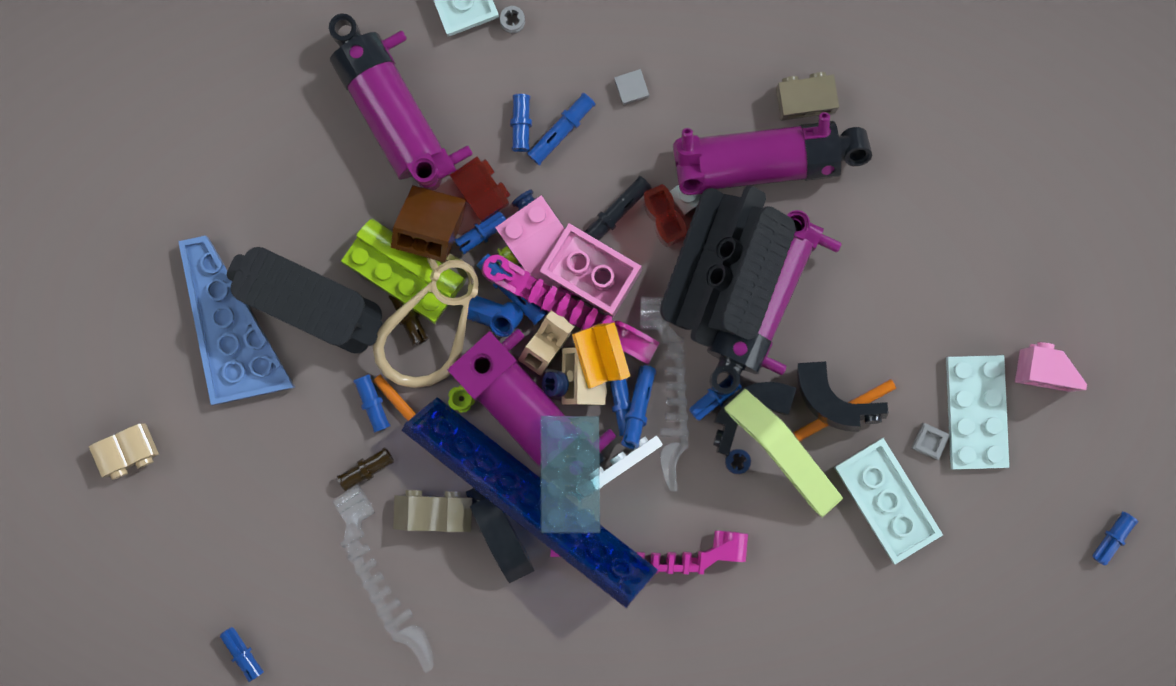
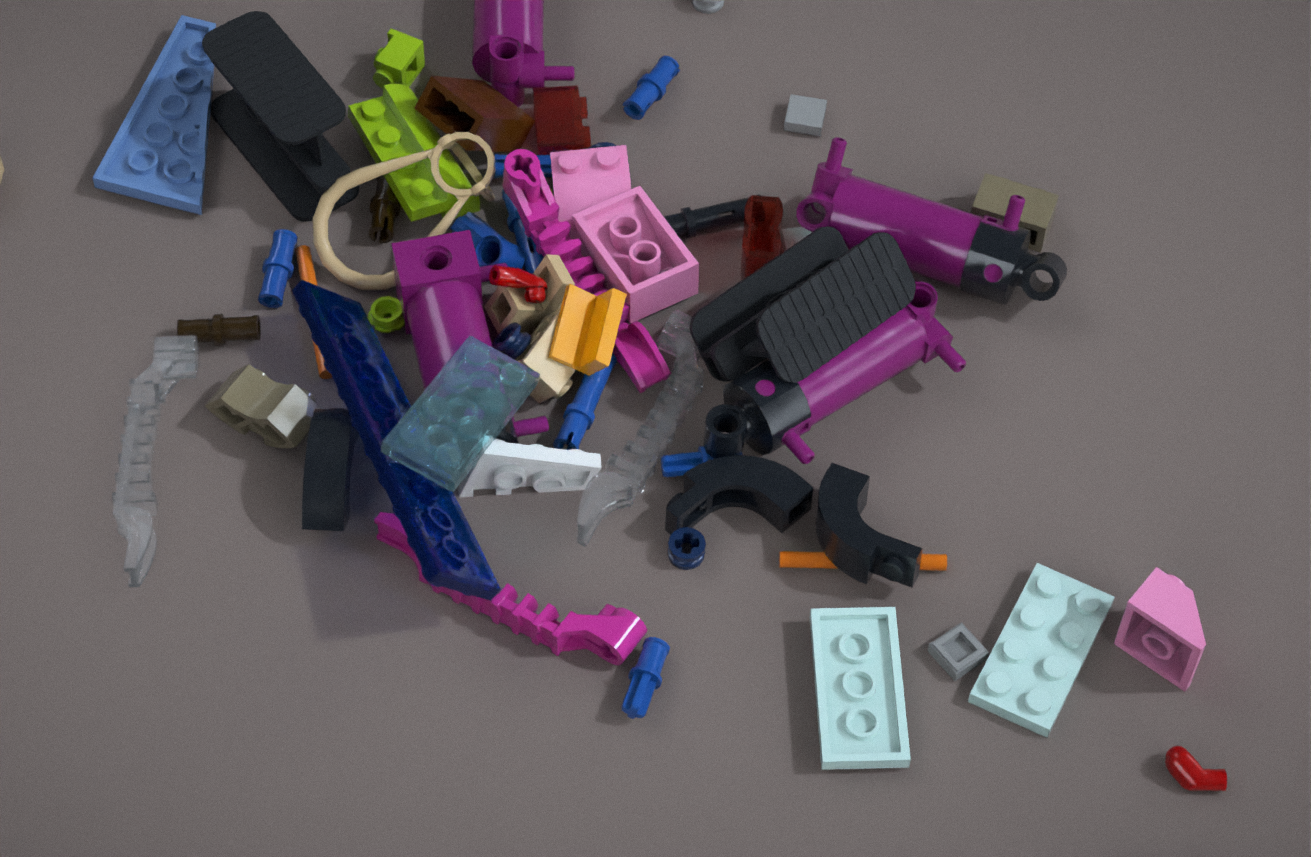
camera: 20 degrees right, 30 degrees down
blue pin [527,93,596,166] -> none
blue pin [621,365,657,449] -> none
yellowish green beam [724,389,843,518] -> none
none -> lime brick [373,28,425,89]
none -> red arm [489,265,548,303]
none -> blue axle [621,637,670,719]
none -> red arm [1165,746,1227,791]

